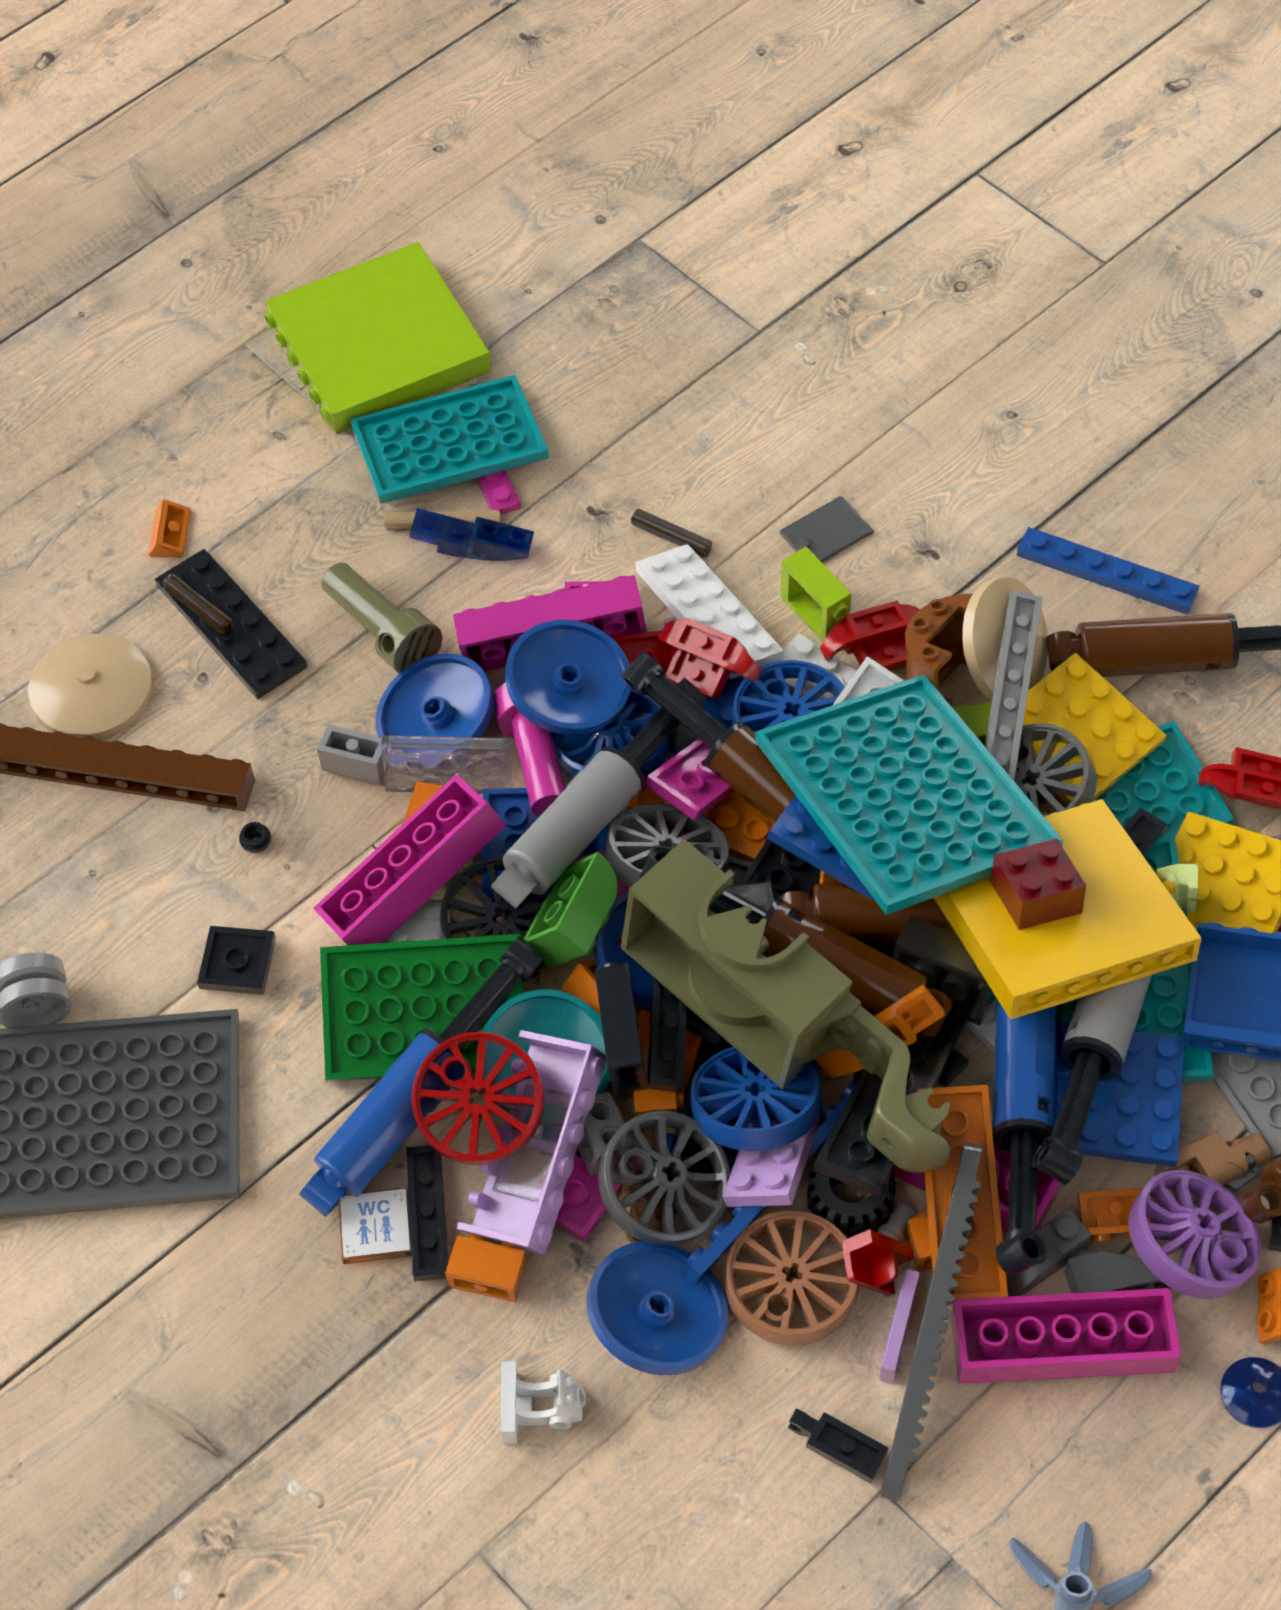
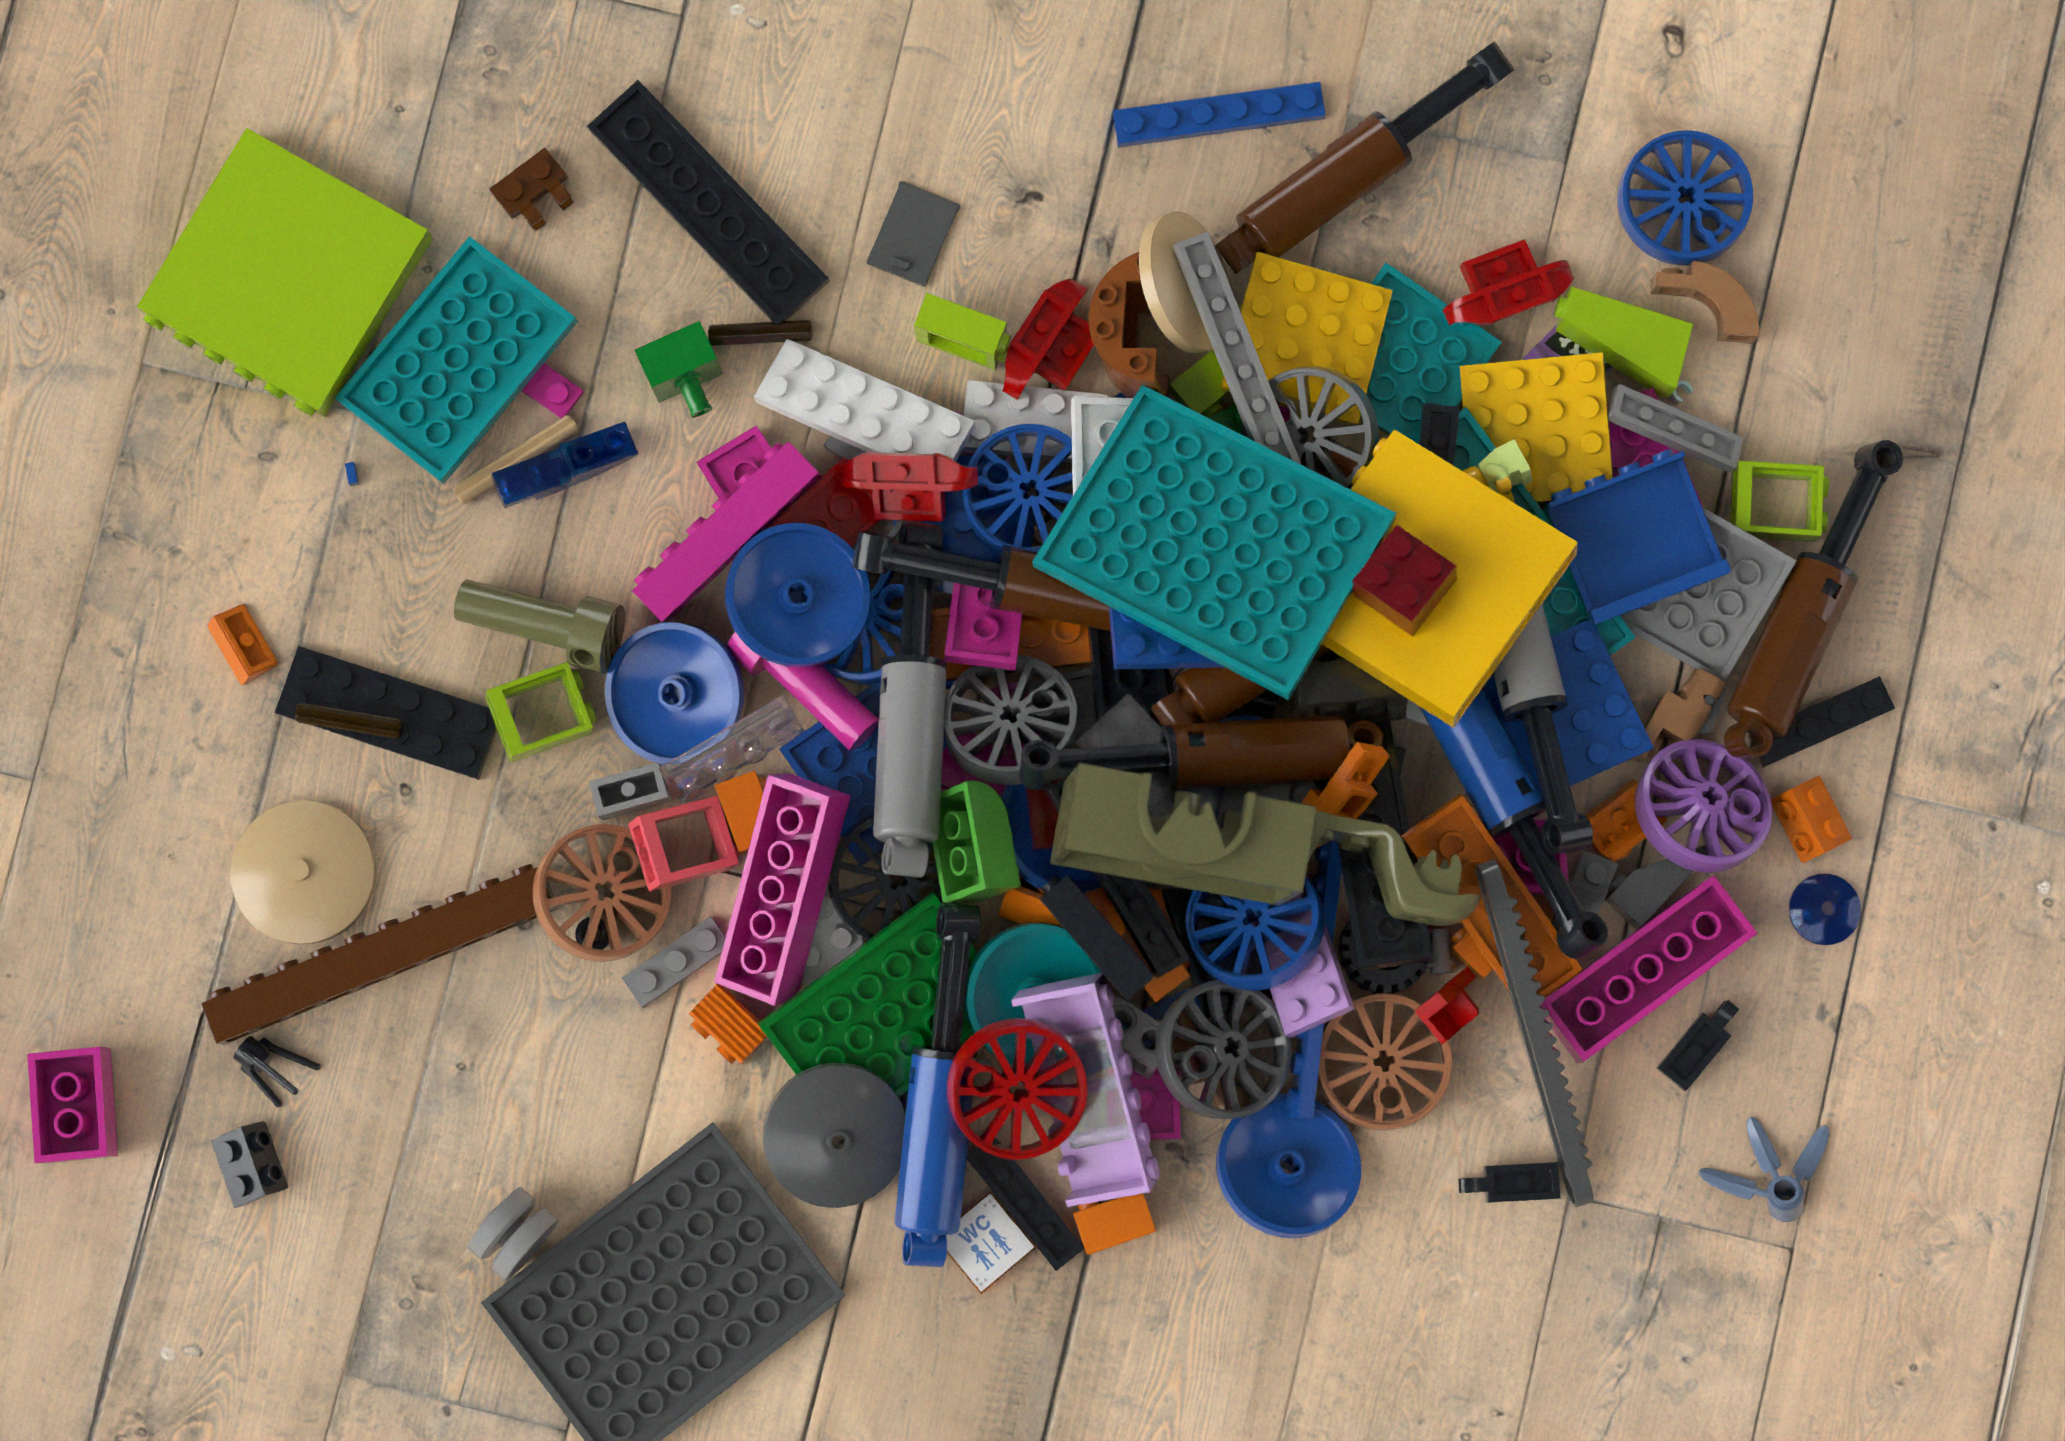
camera: 35 degrees left, 25 degrees up
black plate [197,926,276,995] -> none
white tile [500,1361,586,1444] -> none
lavender tile [880,1269,920,1384] -> none
none -> blue piece [345,462,359,486]
none -> lime window [485,662,596,763]
none -> reddish brown plate [489,147,574,232]
none -> nougat piece [533,824,671,962]
none -> black plate [587,80,829,326]
none -> light grey plate [622,916,726,1008]
none -> coral window [628,795,739,892]
none -> green brick [634,320,723,418]
none -> orange brick [689,983,768,1064]
none -> dark grey dish [762,1063,906,1208]
none -> black plate [1656,1000,1739,1091]

